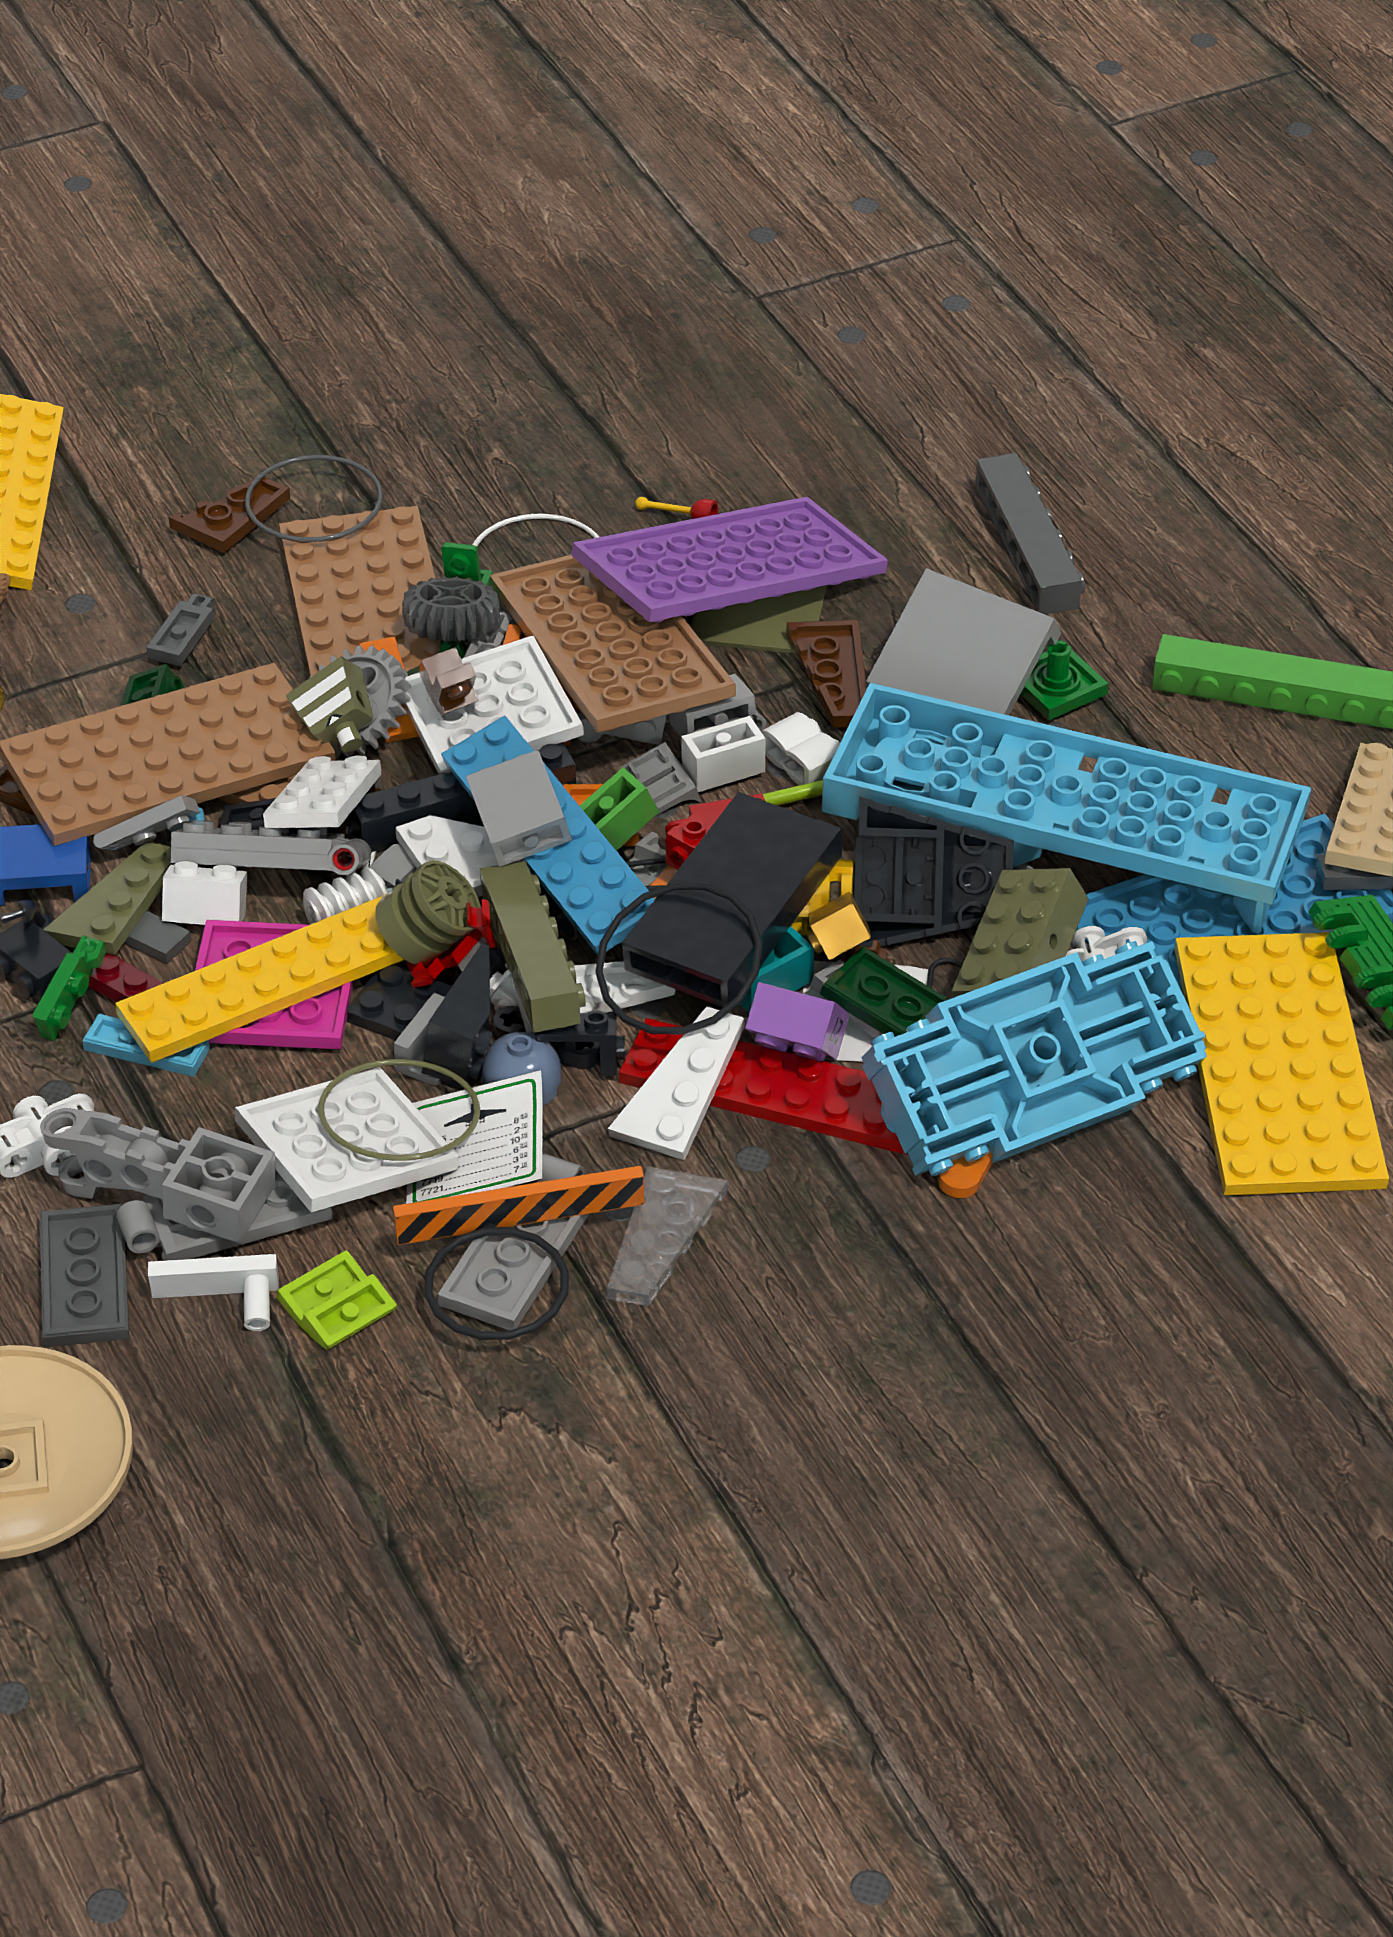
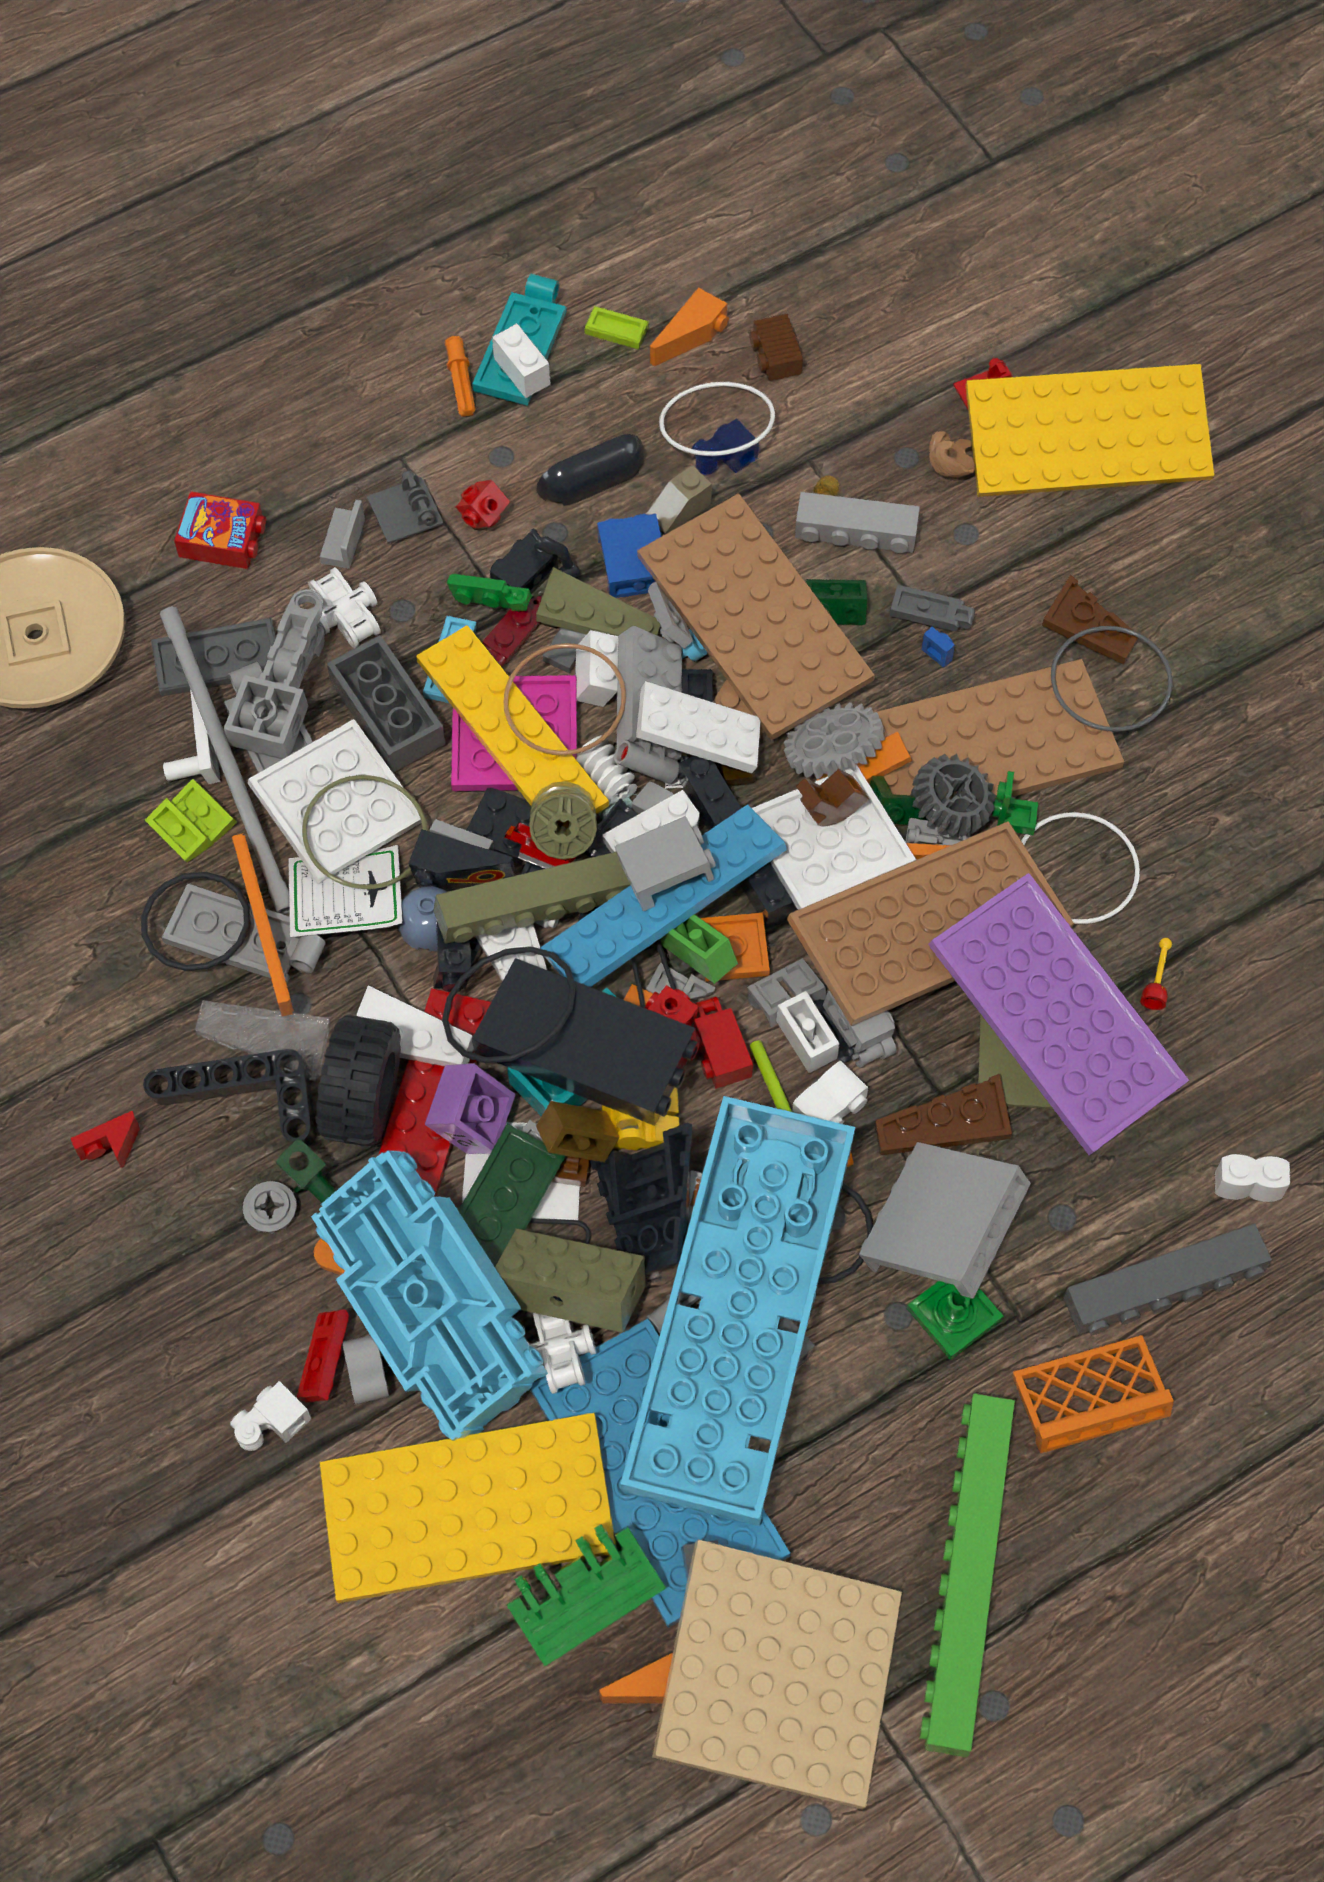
camera: 85 degrees right, 20 degrees up
olive torso [286,656,374,753] -> none
red hand [466,899,497,948] -> none
none -> red slope [70,1111,140,1169]
none -> black beam [143,1049,316,1147]
none -> light grey piece [160,607,290,915]
none -> white brick [230,1381,311,1451]
none -> light grey gear [243,1181,297,1234]
none -> dark green bracket [276,1139,337,1203]
none -> red hinge [296,1309,349,1403]
none -> black tyre [316,1015,401,1147]
none -> dark grey brick [327,635,445,773]
none -> light grey axle [343,1335,389,1404]
none -> medium nougat piece [503,643,626,755]
none -> light grey brick [795,492,920,553]
none -> blue plate [921,627,955,668]
none -> orange fence [1012,1335,1174,1454]
none -> white brick [1215,1154,1290,1202]

